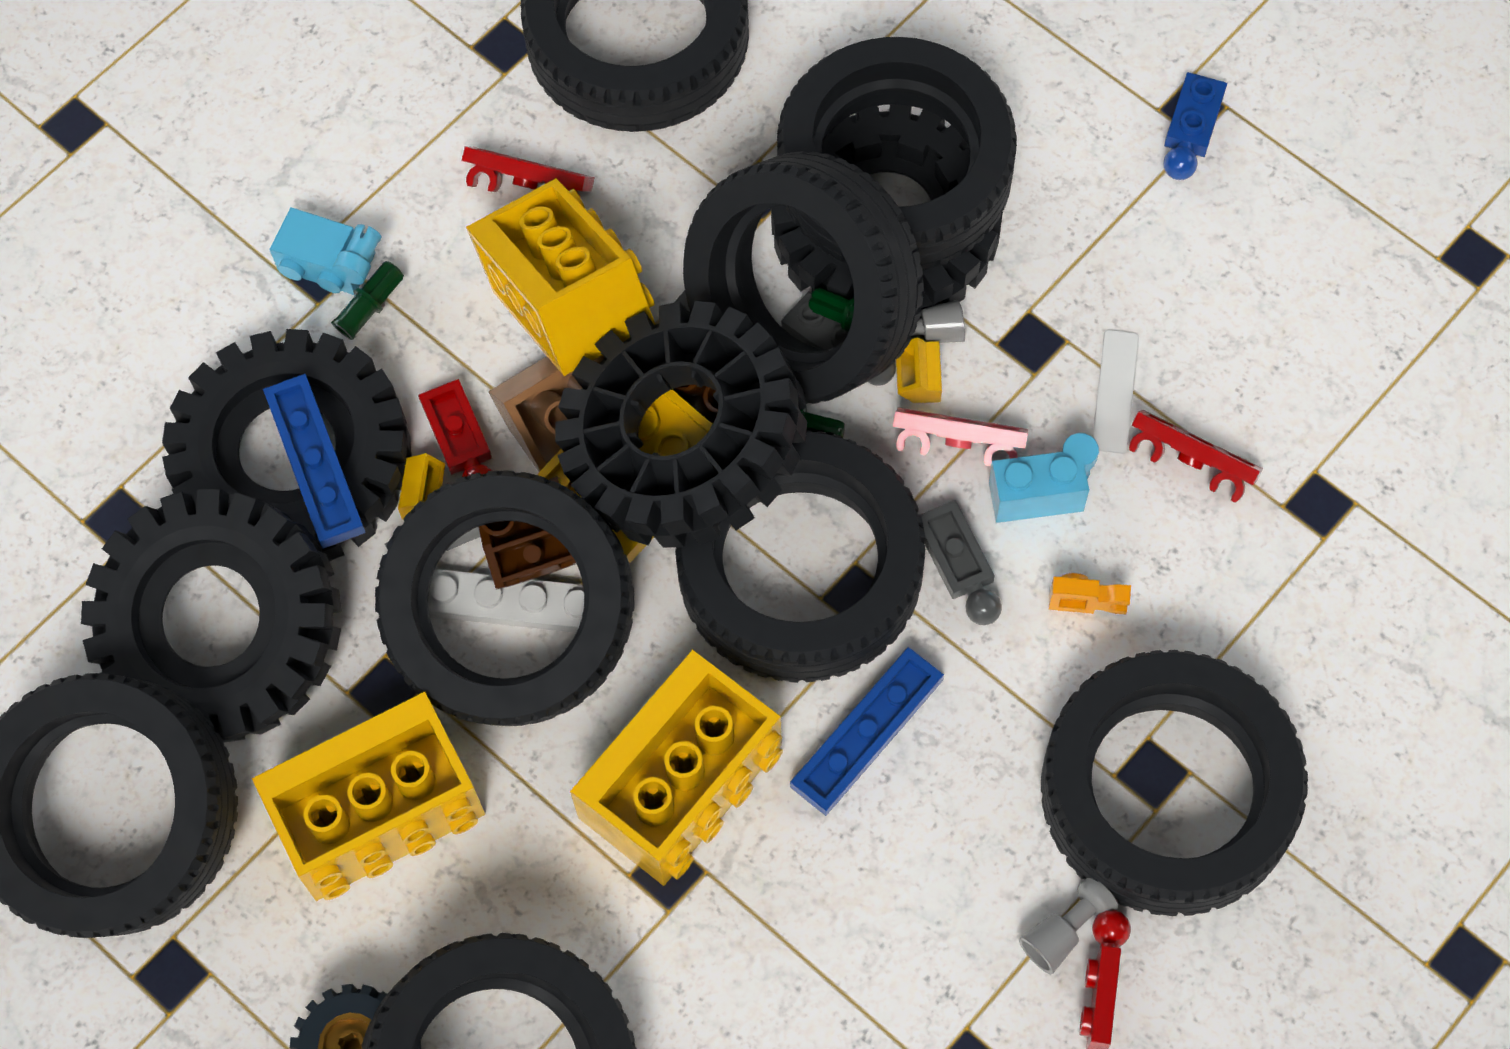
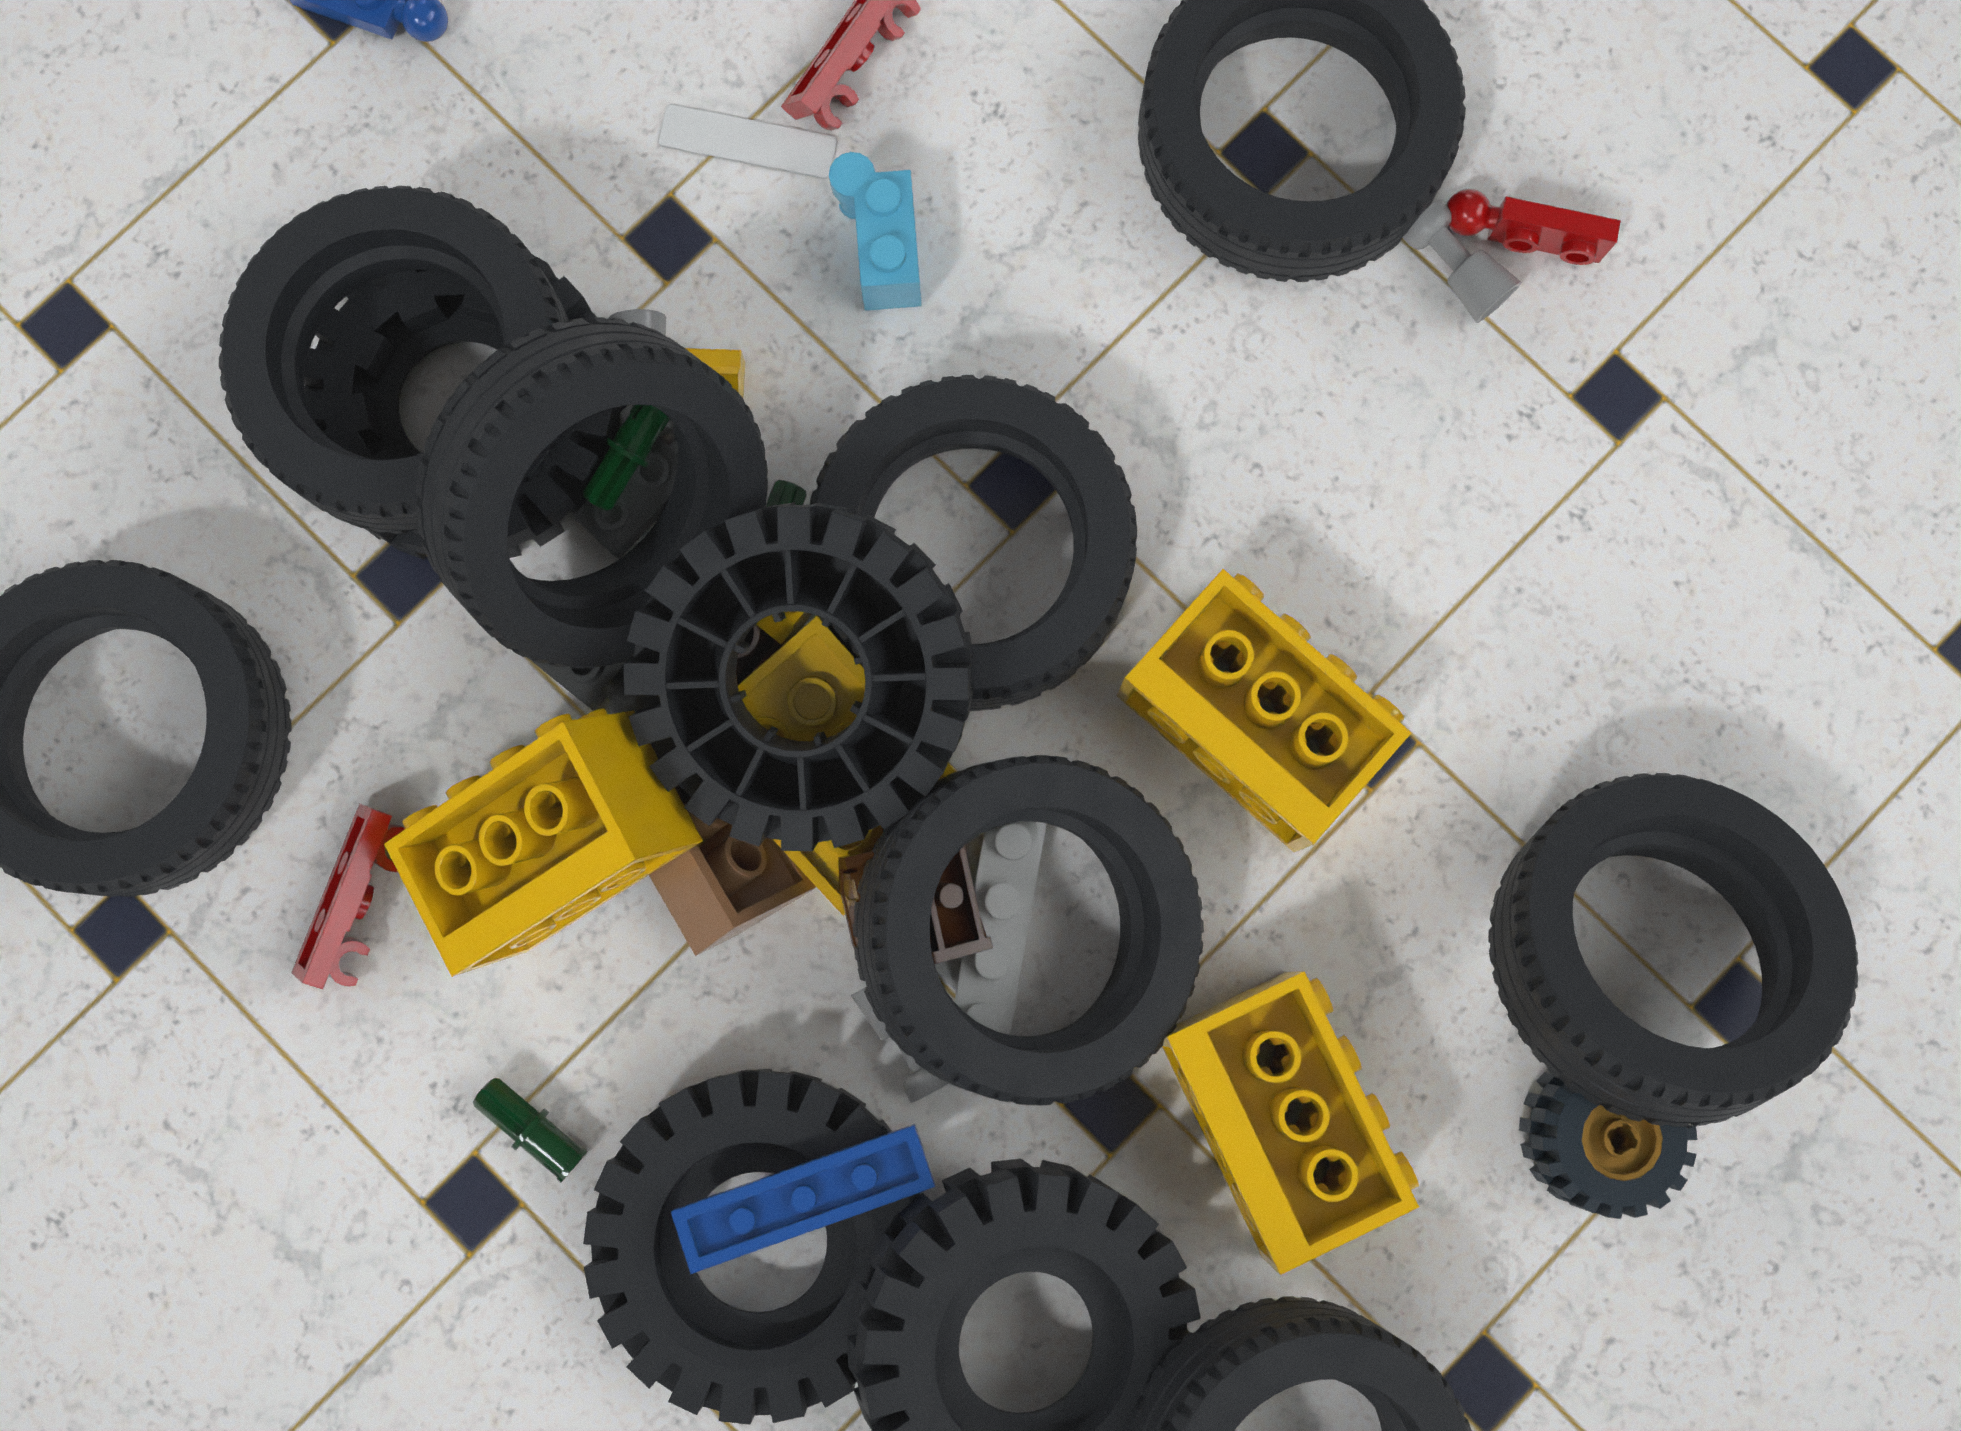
camera: 90 degrees left, 15 degrees up
medium azure hinge [269,207,382,295] -> none
yellow piece [398,453,446,520] -> none
red plate [418,379,493,477] -> none
blue plate [790,647,944,816] -> none
plate [893,408,1028,466] -> none
dark grey plate [920,500,1002,625] -> none
light orange plate [1048,573,1131,615] -> none

